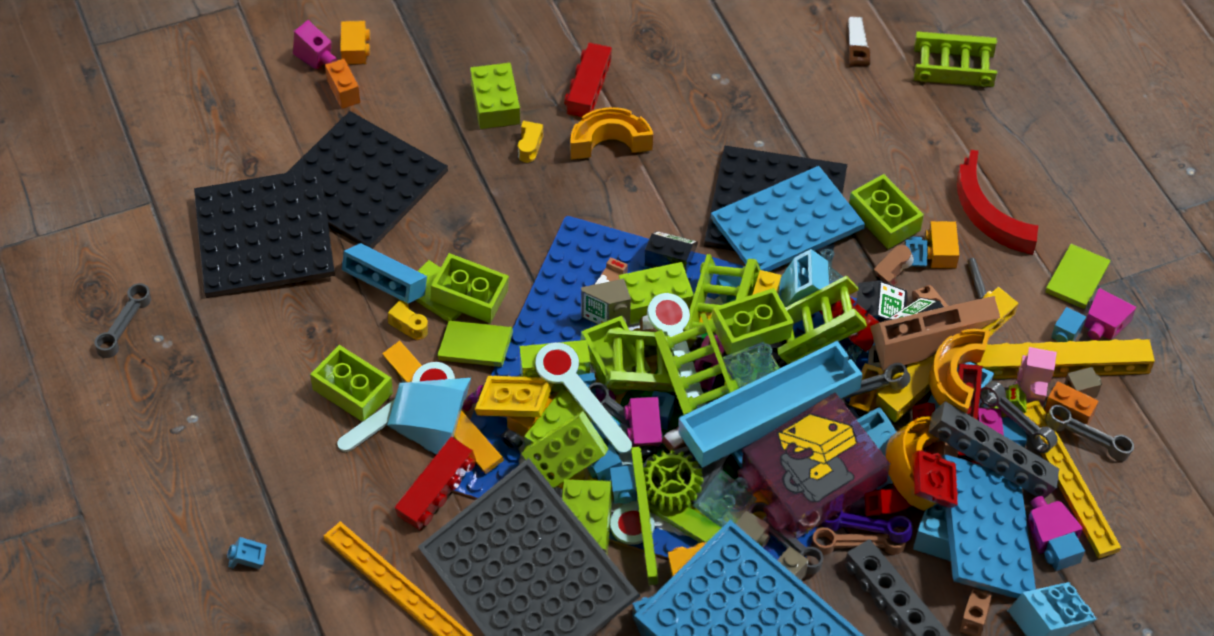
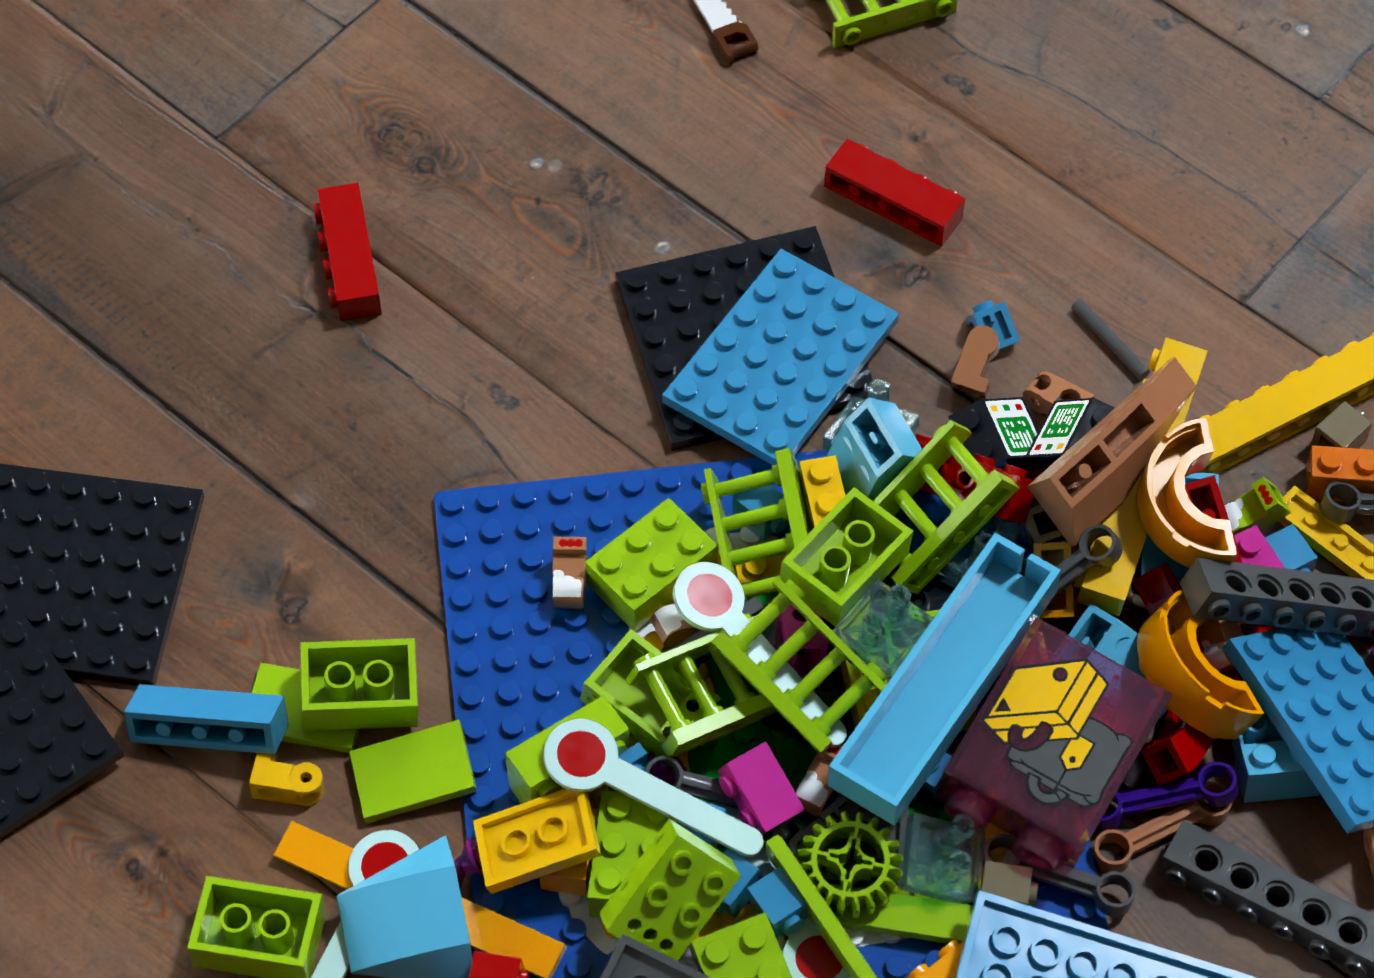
camera: 25 degrees left, 5 degrees up
lime brick [470,63,520,129] -> none
black tile [500,429,523,450] -> none
yellow leg [518,121,543,163] -> none
light orange brick [570,107,653,160] -> none
dark tan slope [581,279,631,326] -> none
black slope [644,231,698,274] -> none
dark azure bracket [652,391,675,430] -> none
dark tan brick [778,547,809,580] -> none
lime brick [849,174,924,249] -> none
red plate [913,450,958,508] -> none
light orange brick [925,221,960,269] -> none
red arch [957,149,1039,255] -> none
dark grey piece [980,381,1058,453] -> none
bright pink arch [1015,347,1056,407] -> none
lime tile [1045,244,1111,309] -> none
dark azure brick [1051,307,1086,342] -> none
dark pink torso [1085,288,1136,341] -> none
none -> red brick [824,139,965,247]

